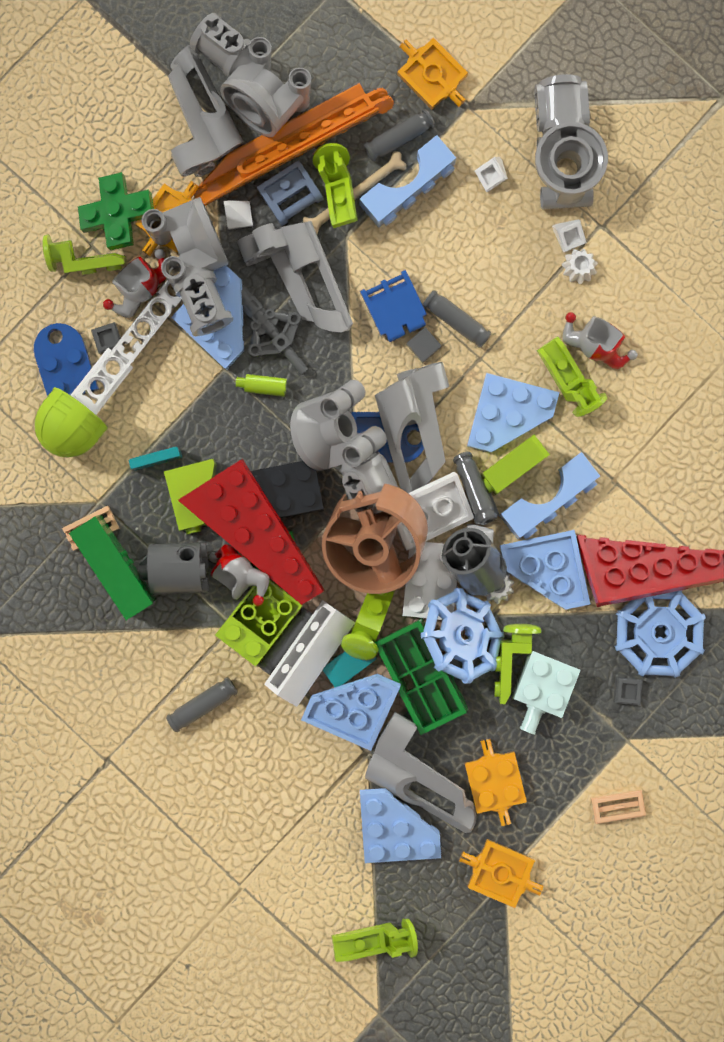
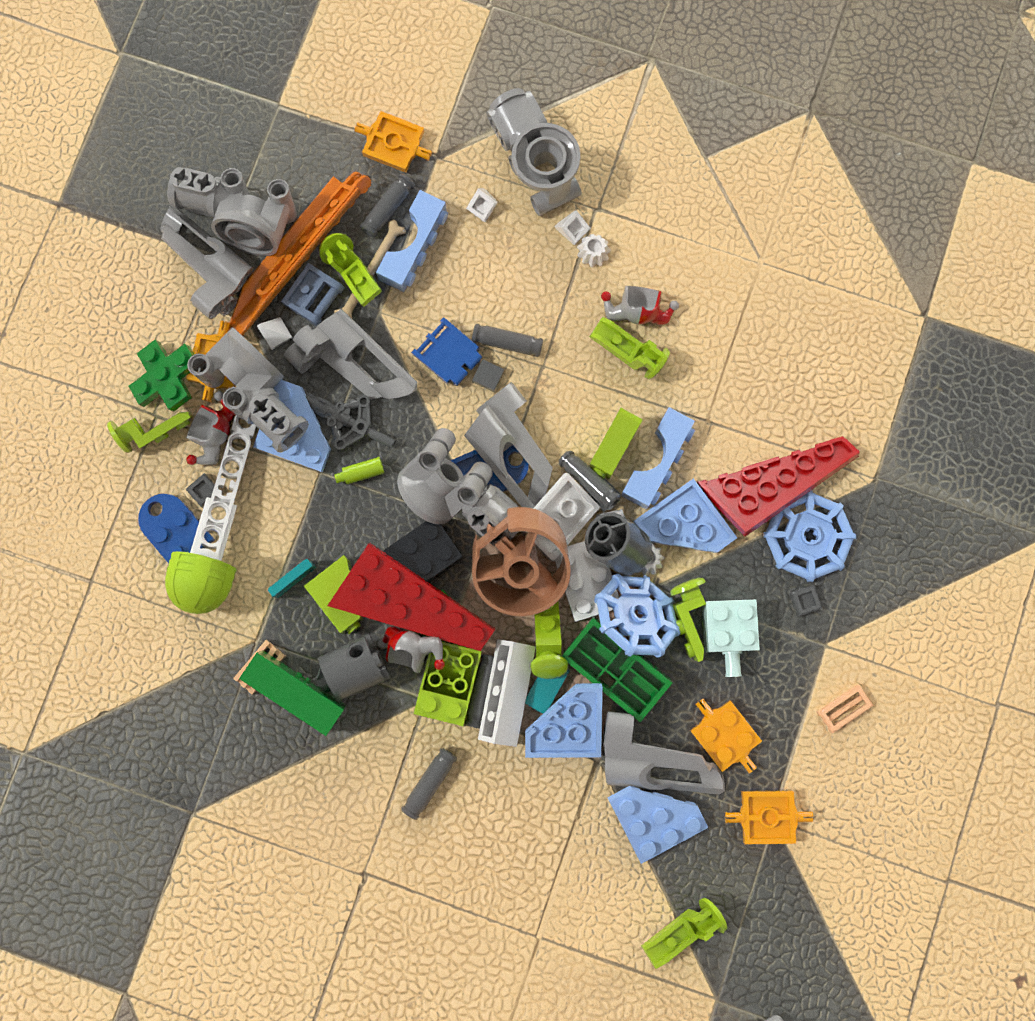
camera: 20 degrees left, 5 degrees down
light blue plate [467,373,560,453] -> none

